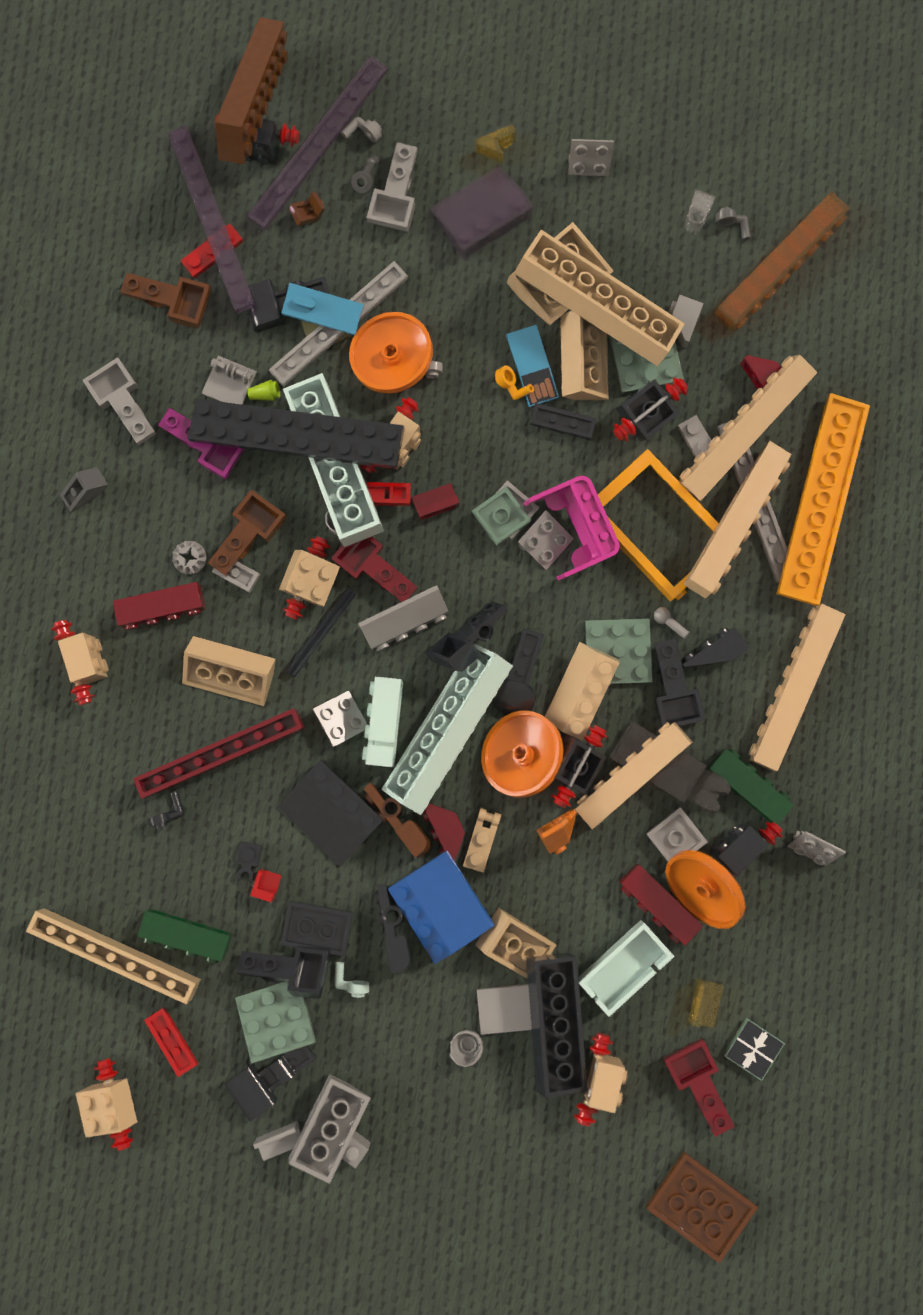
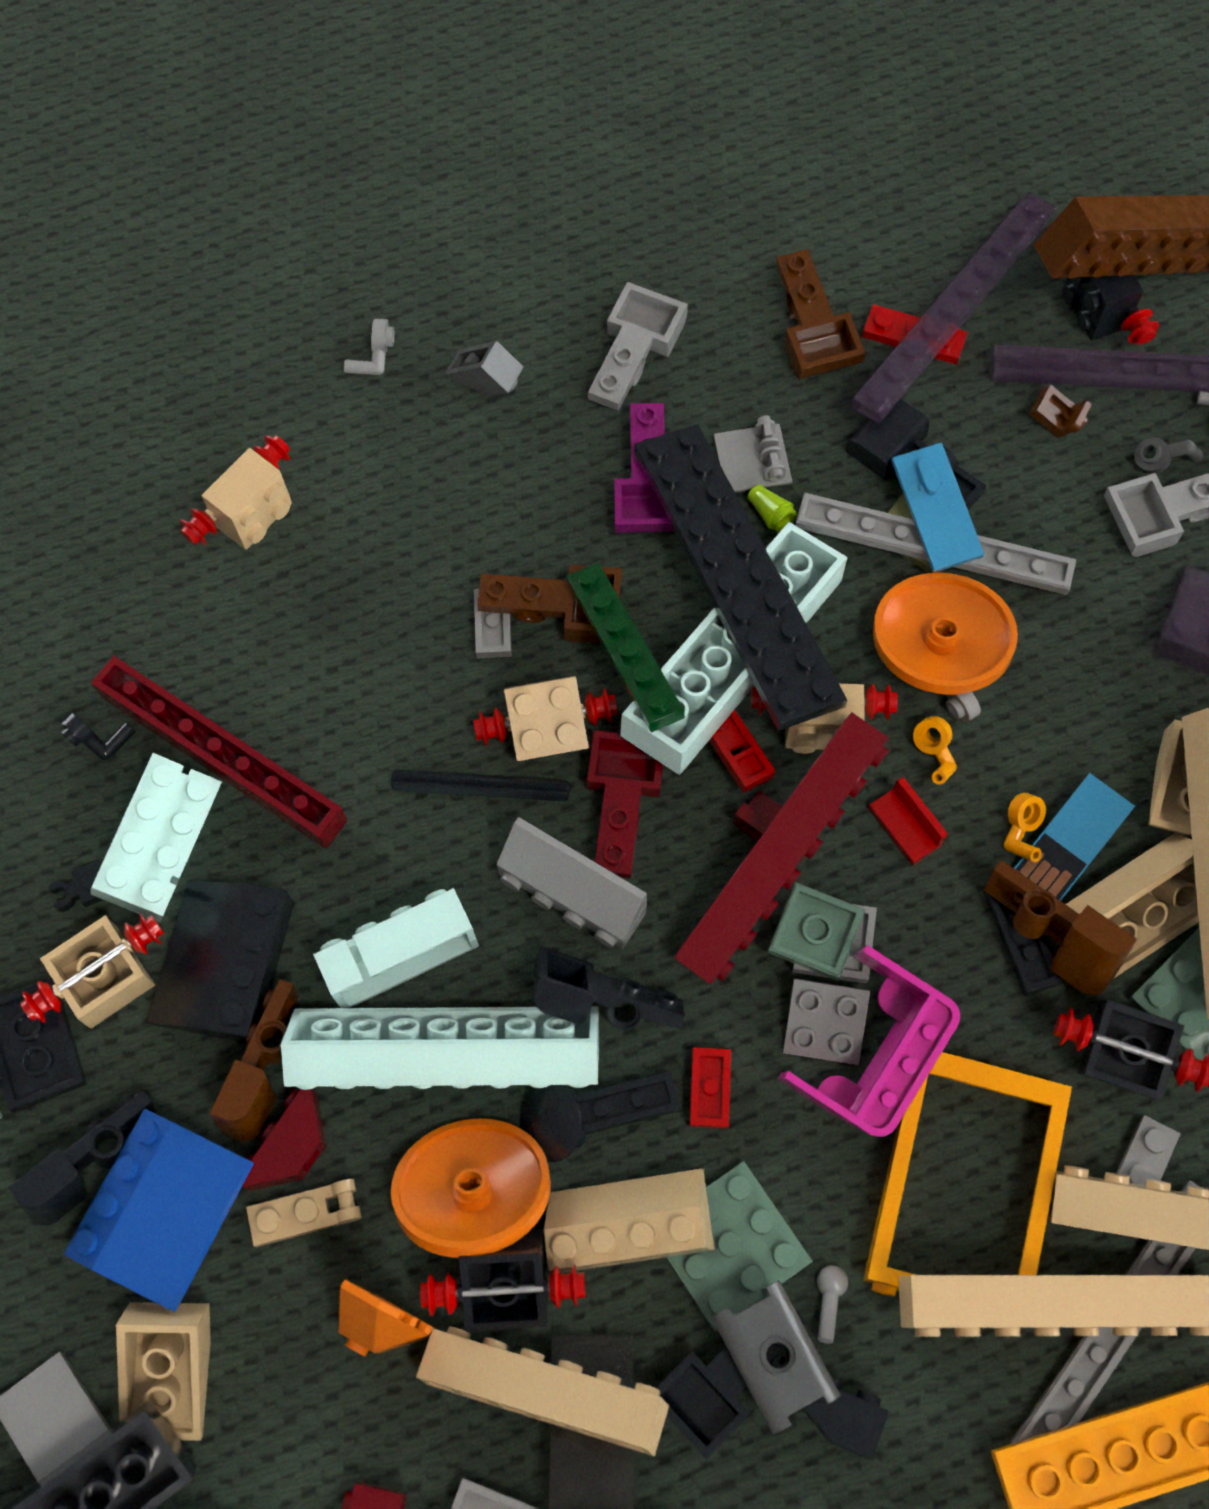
camera: 60 degrees right, 15 degrees down
dark red brick [113,582,206,630] -> none
light grey gear [172,541,206,574] -> none
tan slope [182,636,275,706] -> none
red panel [250,869,282,902] -> none
light grey hinge [313,691,368,747] -> none
none -> tan brick [20,913,164,1028]
none -> light aqua piece [91,753,222,922]
none -> light grey plate [344,318,395,375]
none -> dark green plate [566,562,685,733]
none -> dark red brick [674,712,889,985]
none -> red plate [690,1047,731,1129]
none -> dark grey piece [712,1280,841,1434]
none -> red panel [868,777,948,866]
none -> light orange plate [913,716,957,785]
none -> reddish brown plate [984,860,1138,995]

